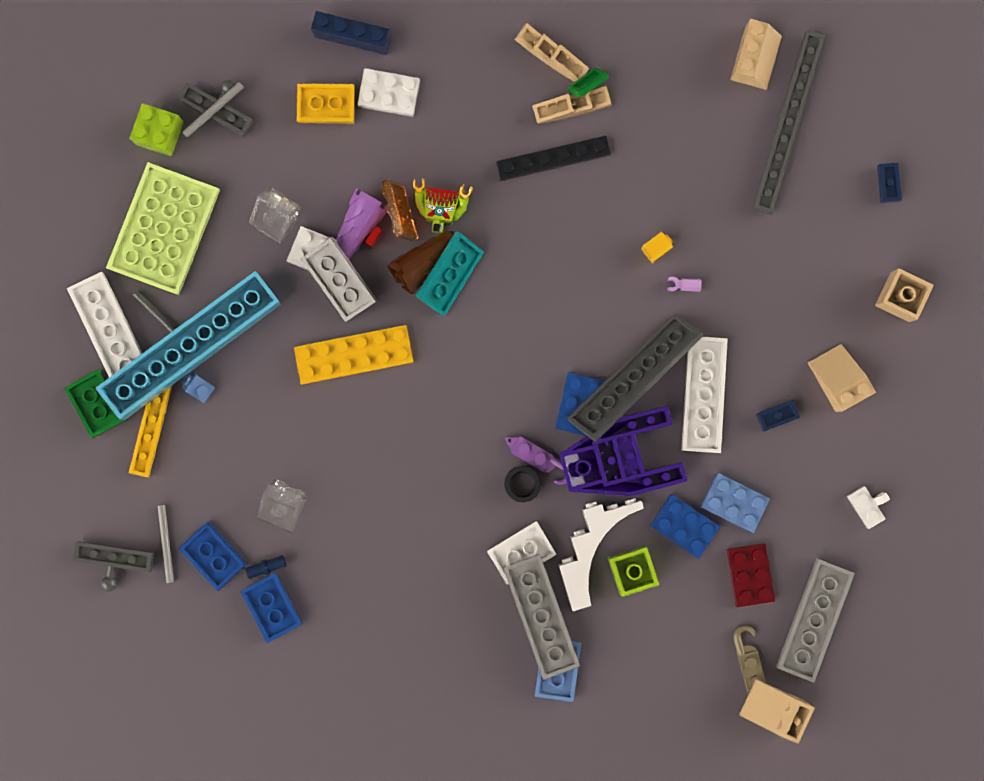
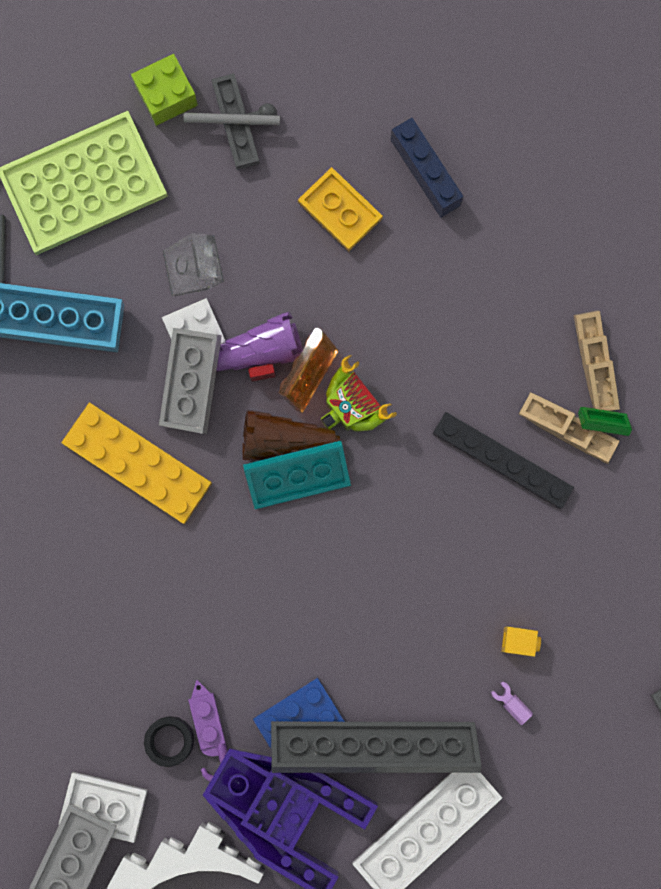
camera: 50 degrees right, 5 degrees down
white plate [357,68,420,117] -> none

